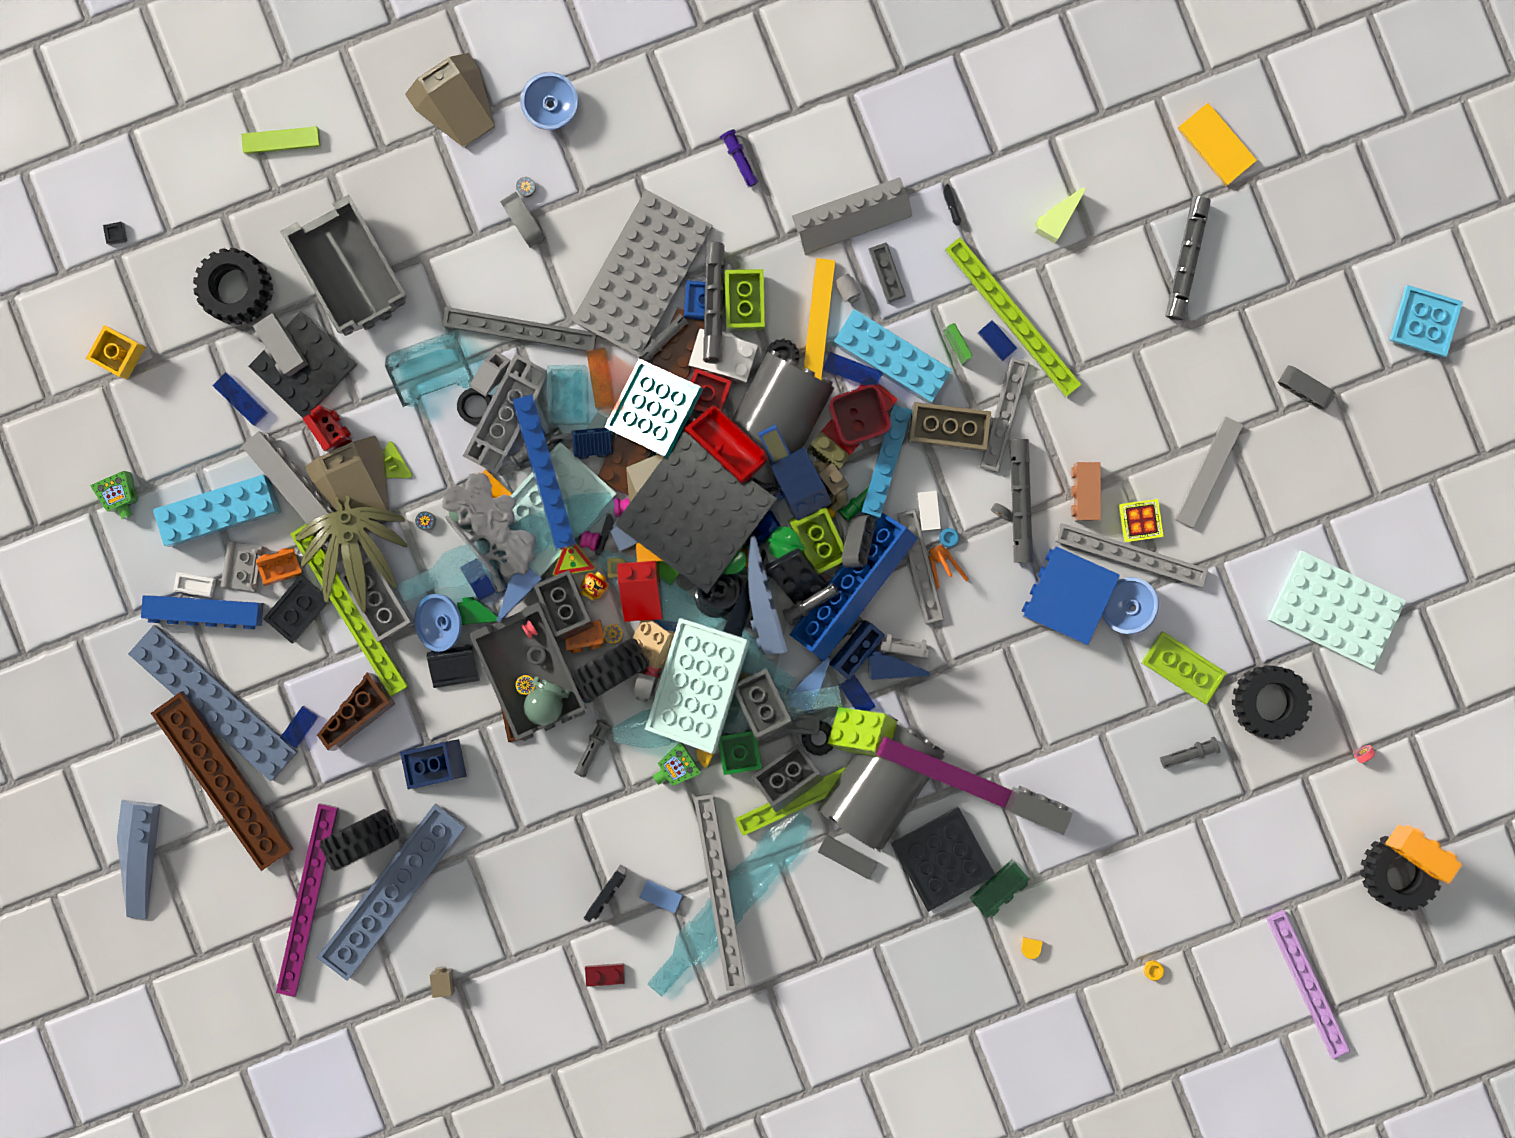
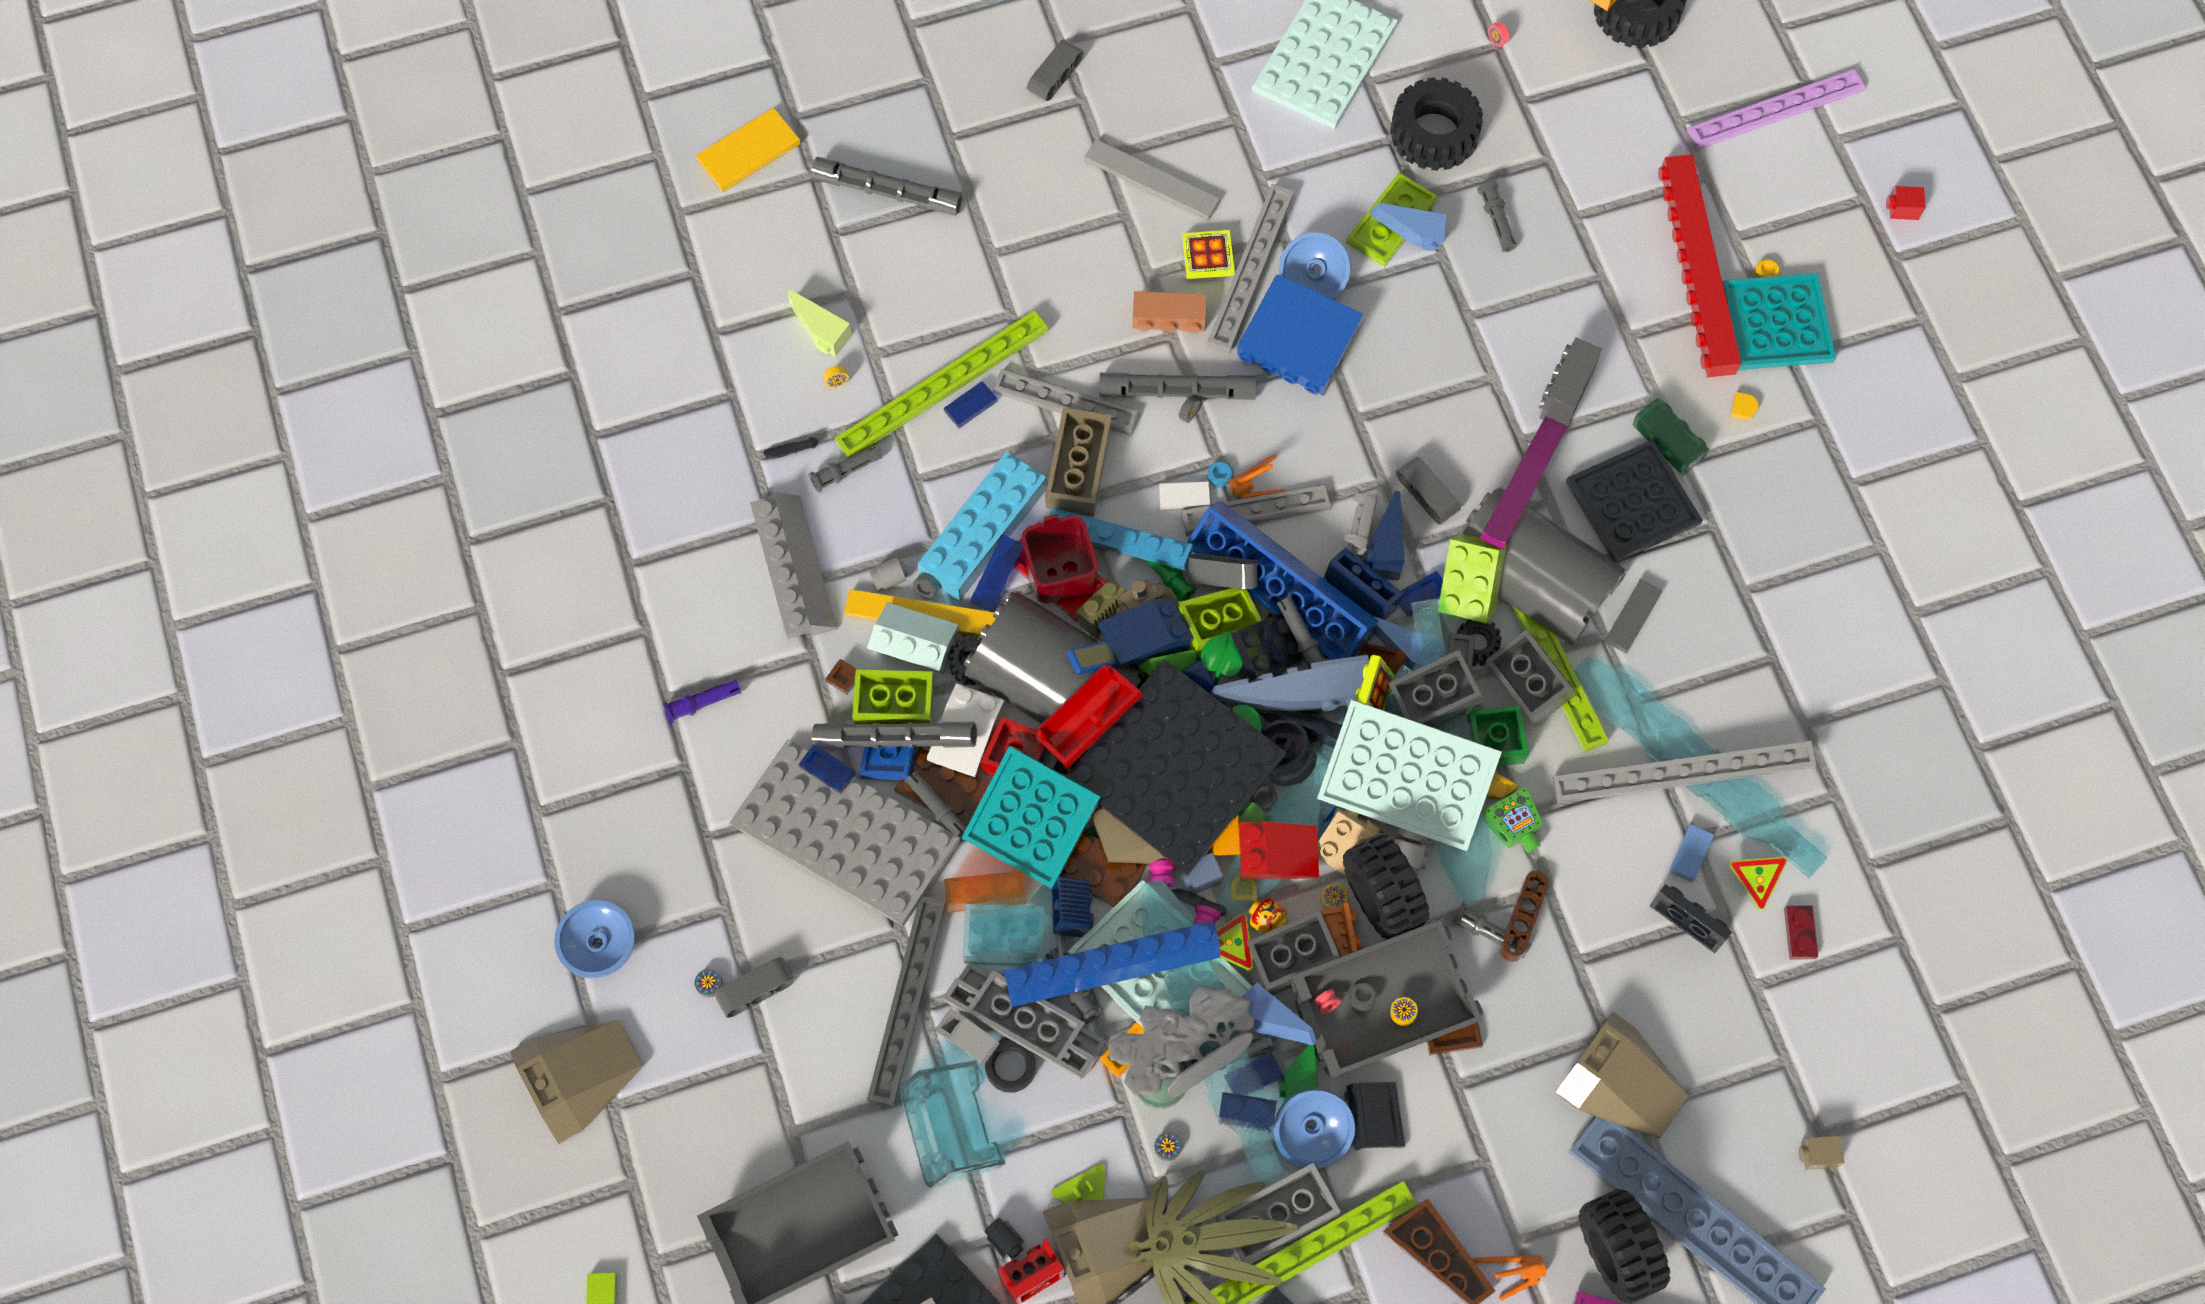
camera: 90 degrees left, 20 degrees down
dark blue slope [400,739,467,790] -> none
sand green tile [524,676,571,726] -> none
dark grey tile [868,242,906,303] -> none
bright green tile [944,323,973,365] -> none
none -> clear blue tile [798,744,856,794]
none -> dark grey pin [809,444,883,493]
none -> yellow tile [823,366,849,388]
none -> reddish brown plate [825,659,856,695]
none -> light aqua slope [867,602,959,673]
none -> dark grey tile [913,573,940,598]
none -> black brick [984,1217,1024,1260]
none -> bright green slope [1139,650,1196,676]
none -> dark blue brick [1218,1092,1277,1133]
none -> tile [1355,655,1395,710]
none -> reddish brown tile [1357,643,1407,675]
none -> medium blue slope [1370,203,1446,251]
none -> dark grey beam [1396,457,1461,525]
none -> orange plant [1474,1254,1546,1301]
none -> reddish brown beam [1499,870,1549,962]
none -> dark tan wedge [1555,1012,1689,1139]
none -> red brick [1658,154,1741,378]
none -> teal plate [1722,273,1836,370]
none -> piece [1729,857,1787,910]
none -> red brick [1886,186,1926,220]

